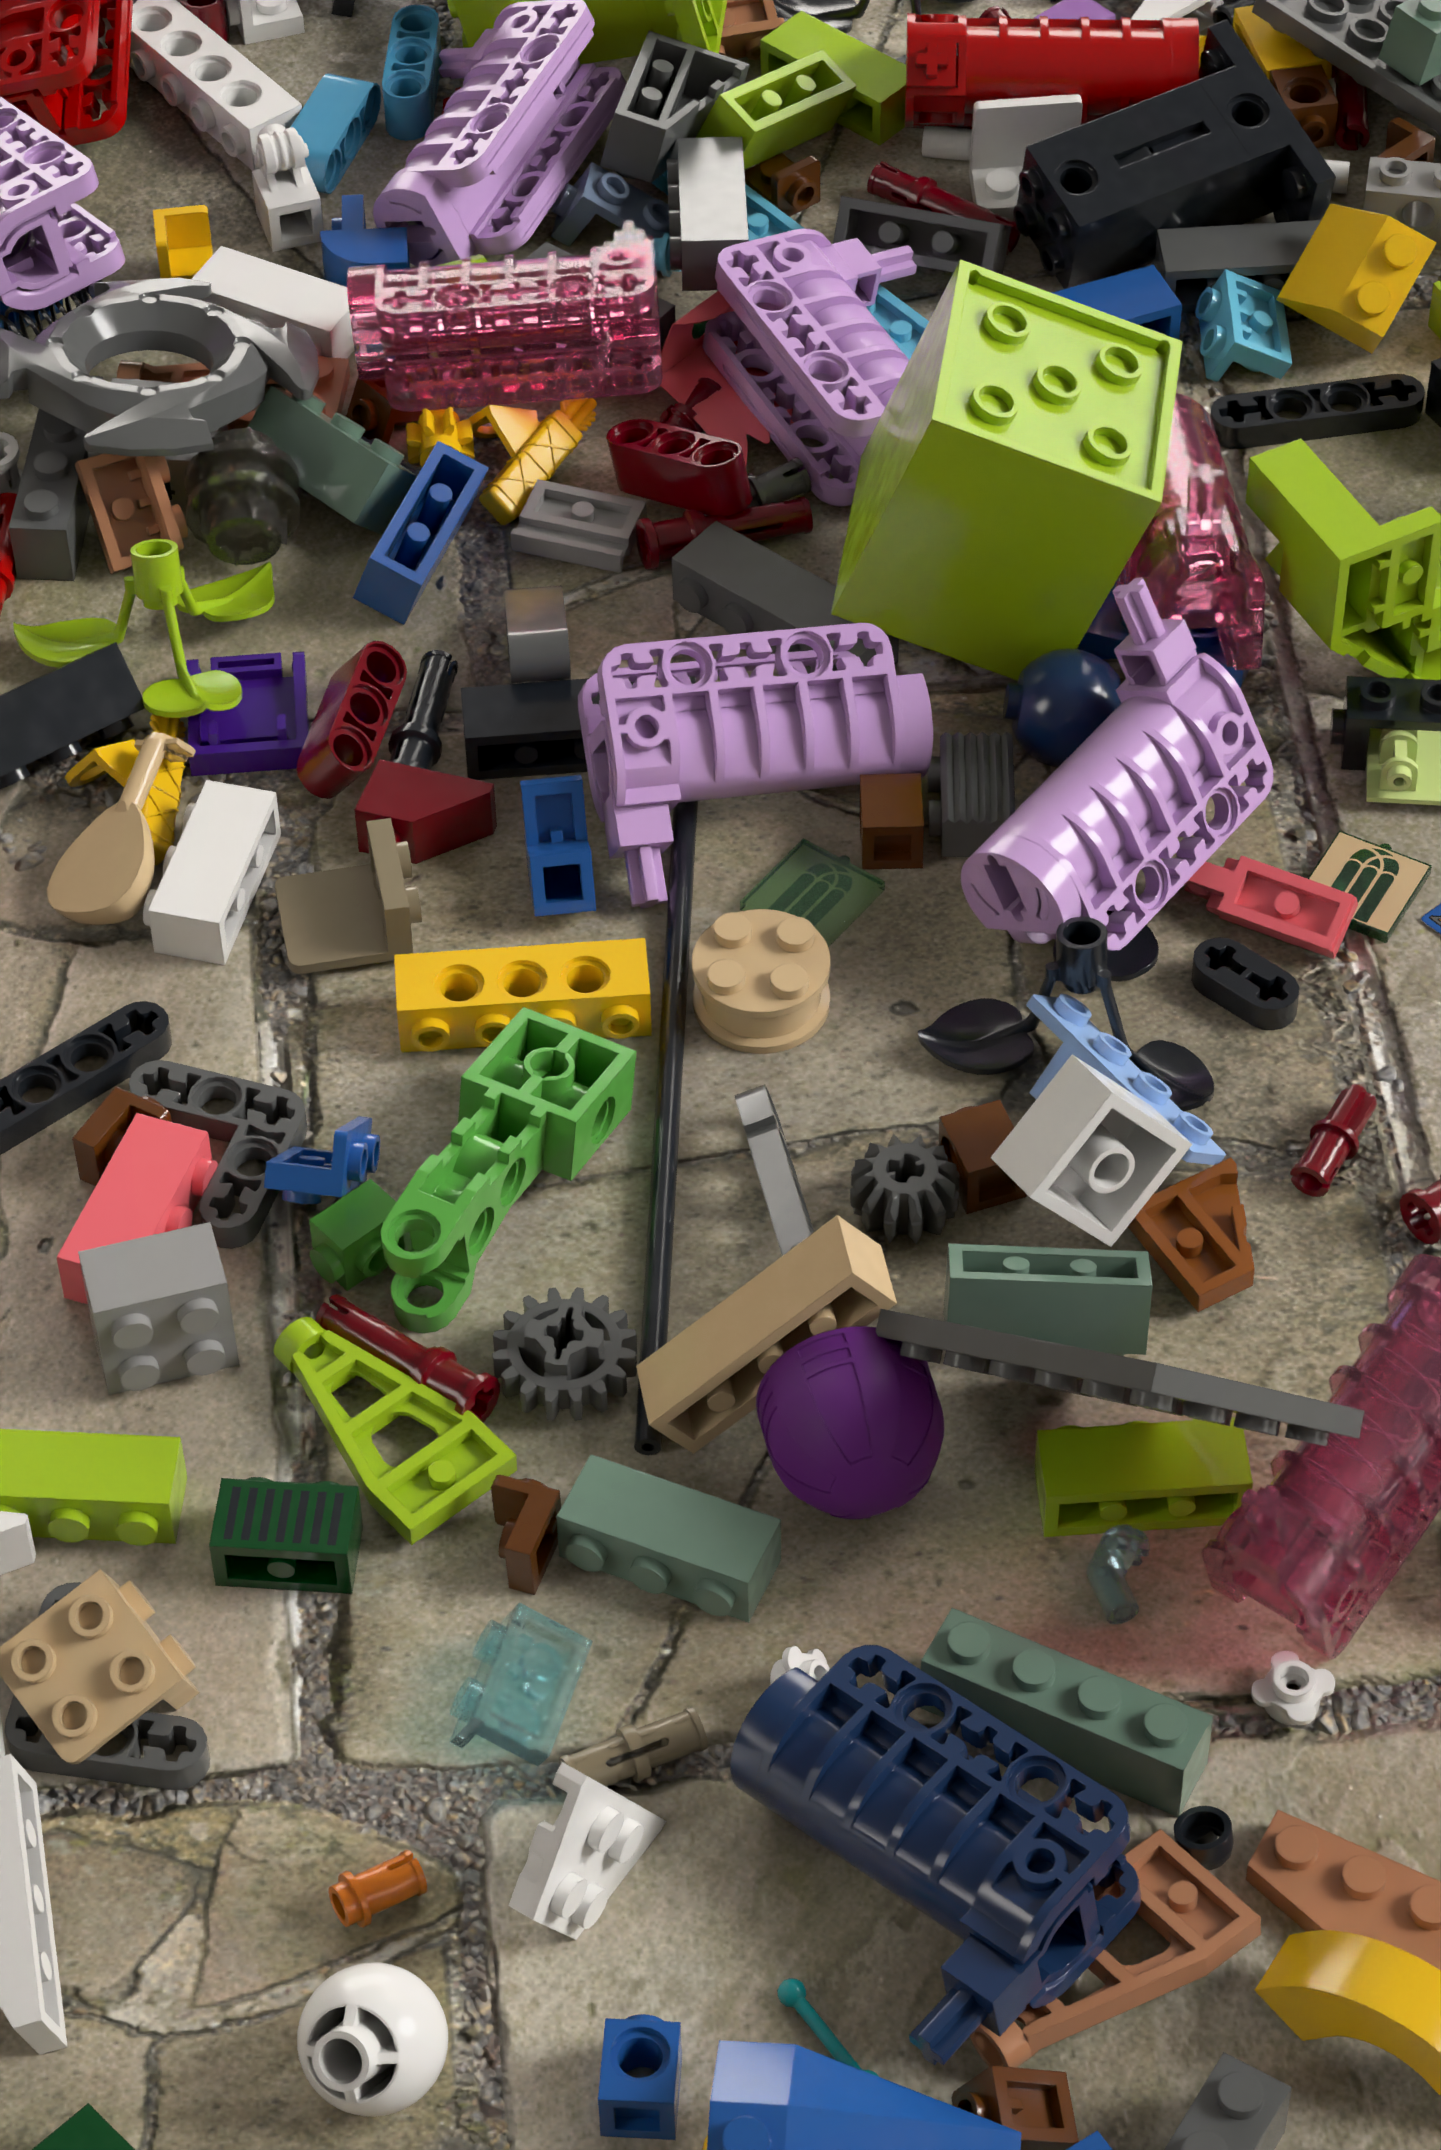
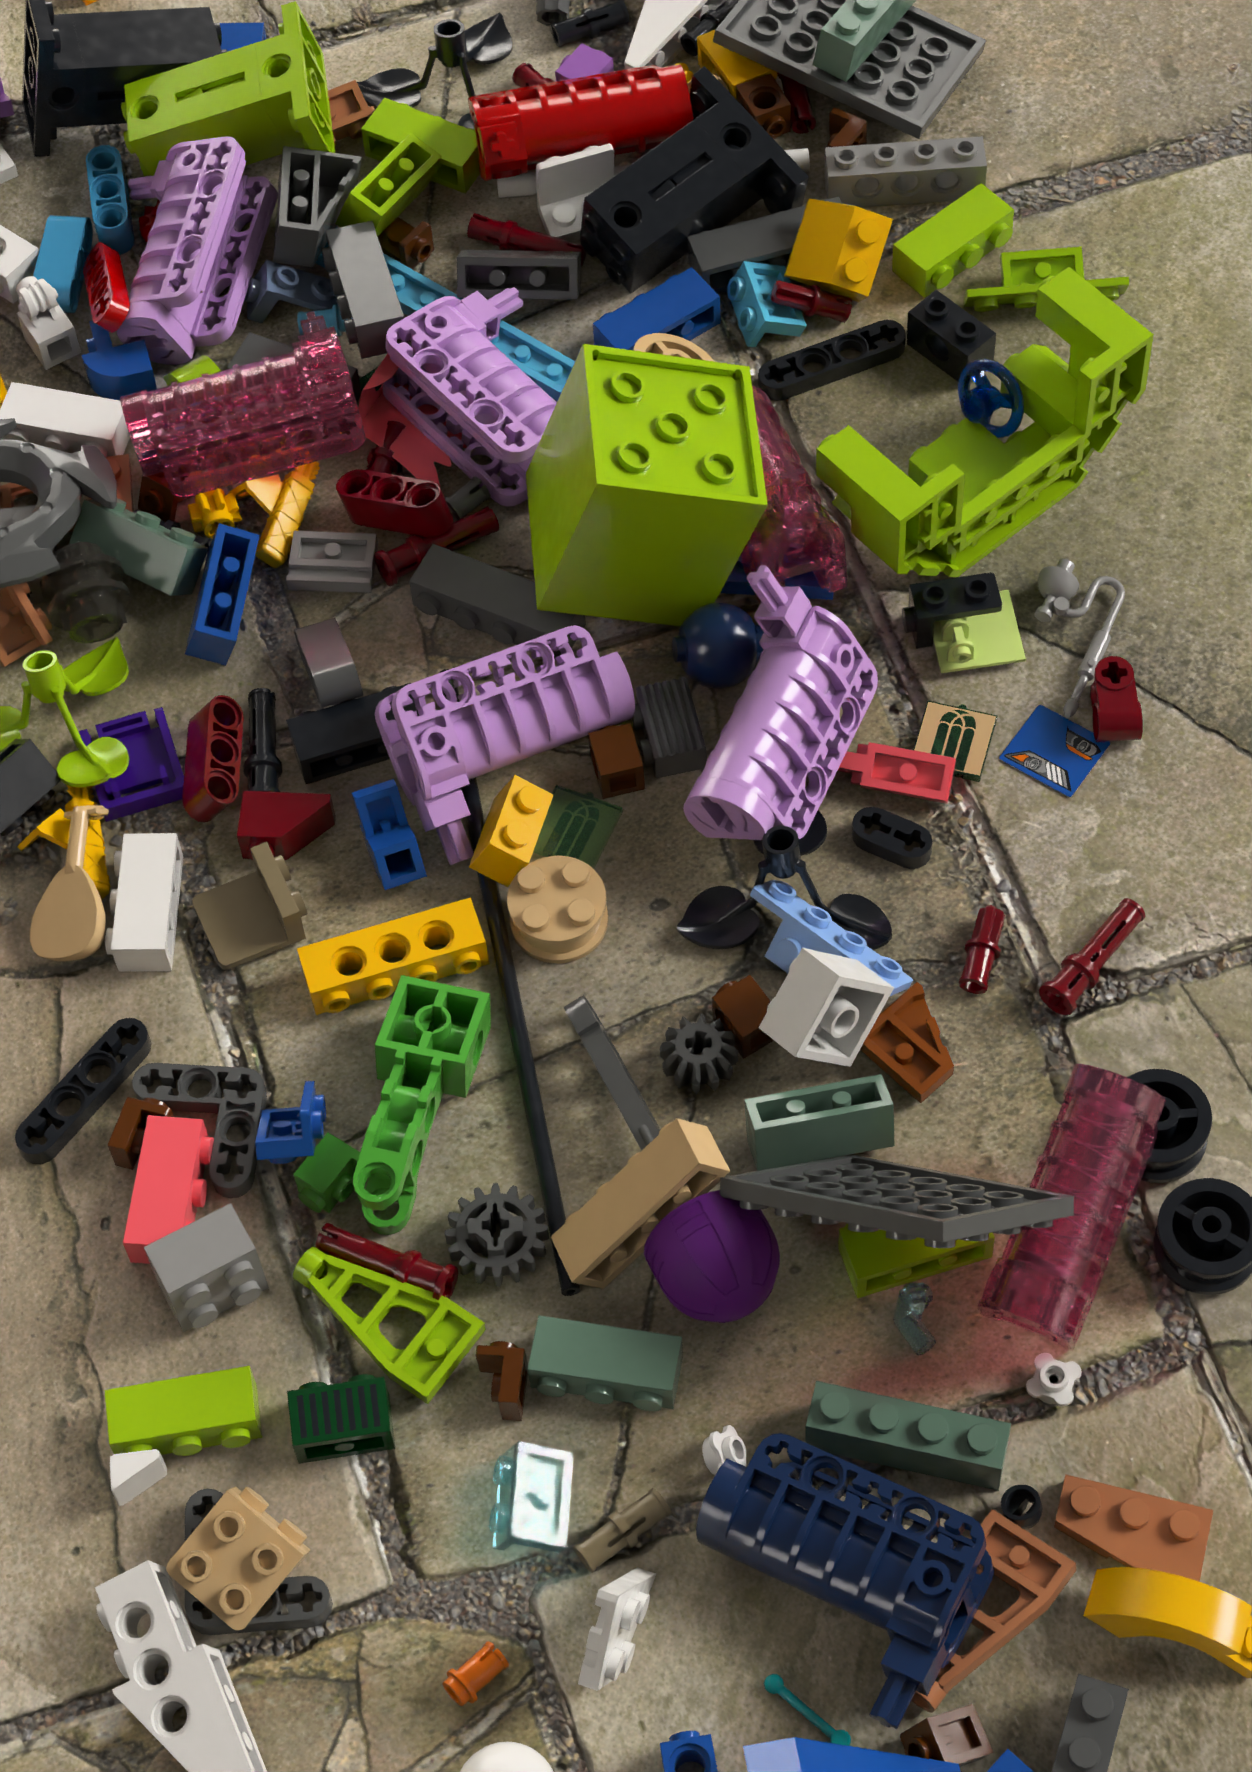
camera: 10 degrees left, 10 degrees up
none -> red beam [83,242,130,333]
none -> yellow brick [469,775,553,887]
none -> dark red axle [771,280,852,323]

